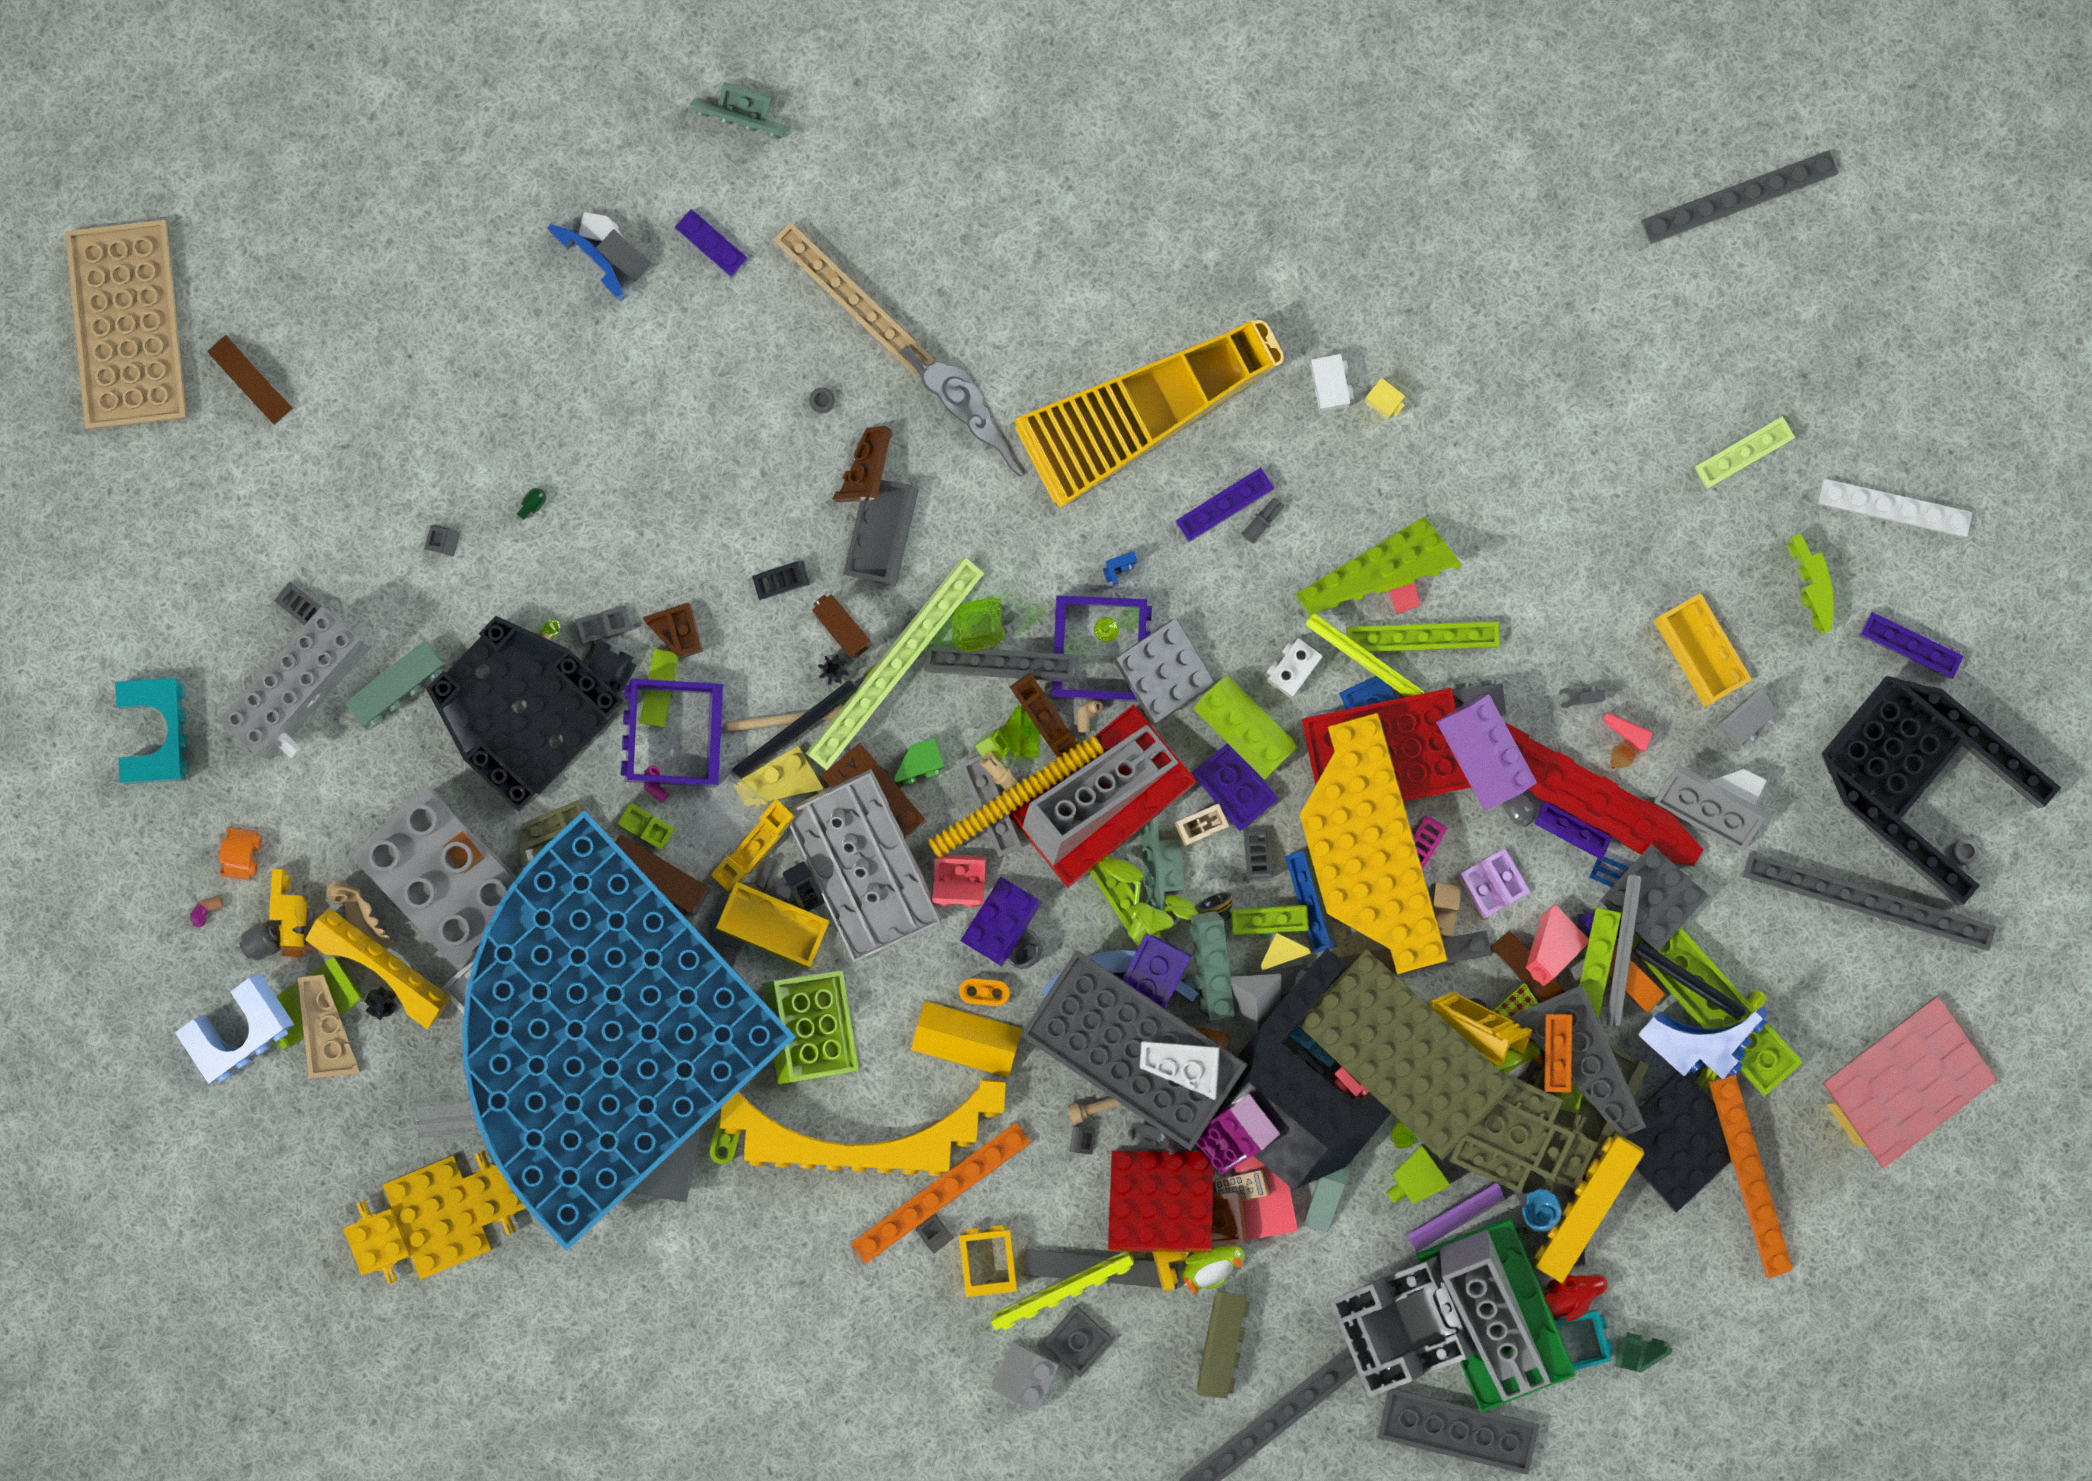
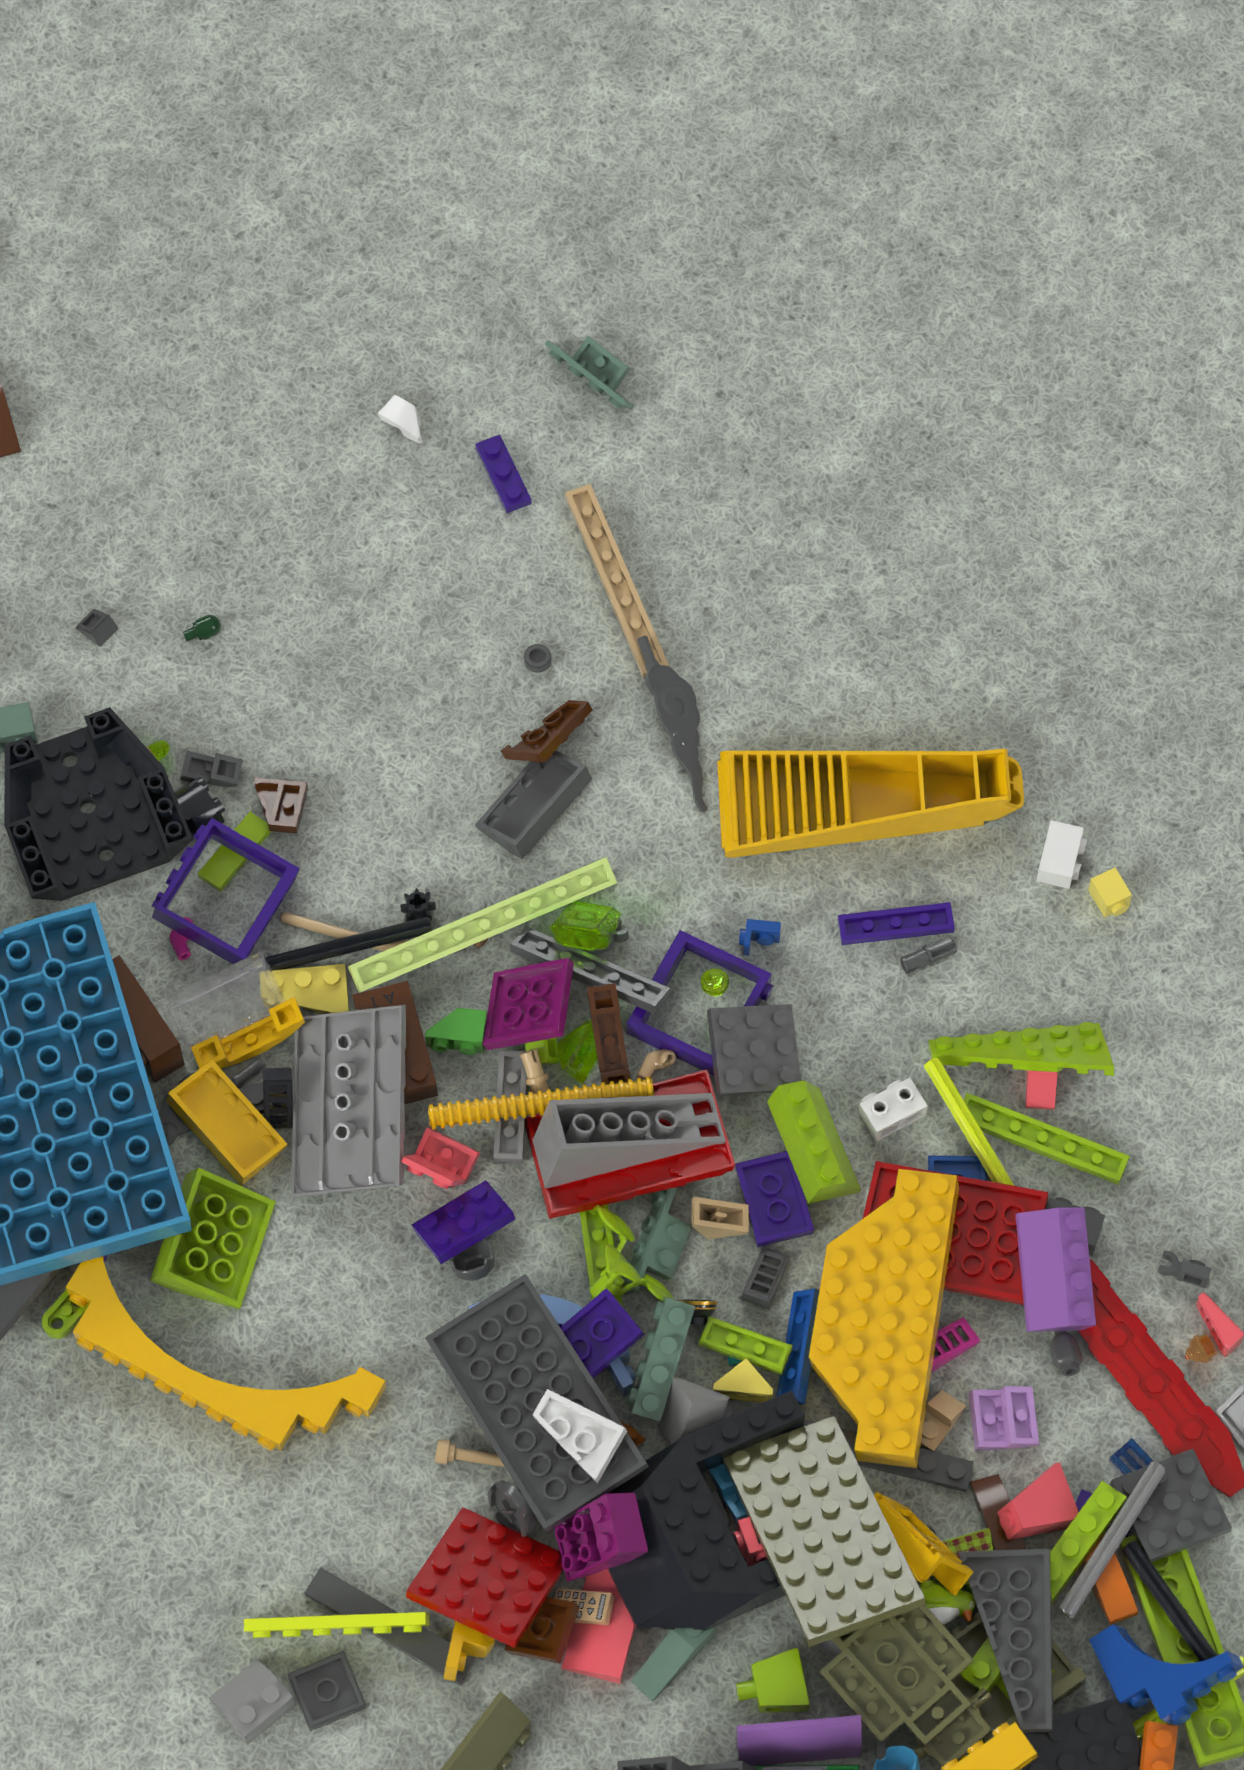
camera: 20 degrees right, 20 degrees down
blue slope [547,224,624,302] -> none
dark grey slope [596,229,652,282] -> none
lime slope [617,802,675,850] -> none
black slope [752,561,810,600] -> none
reddish brown window [812,594,873,662] -> none
orange plate [851,1122,1031,1264] -> none
yellow slope [911,1001,1022,1078] -> none
dark grey slope [915,1214,954,1254] -> none
light orange plate [959,978,1010,1006] -> none
yellow window [959,1225,1017,1297] -> none
dark grey slope [1069,1126,1095,1155] -> none
animal [1180,1245,1245,1294] -> none
clear neon green plate [1390,1121,1416,1149] -> none
dark purple plate [1534,802,1612,860] -> none
orange plate [1545,1014,1572,1093] -> none
none -> magenta plate [482,958,574,1050]

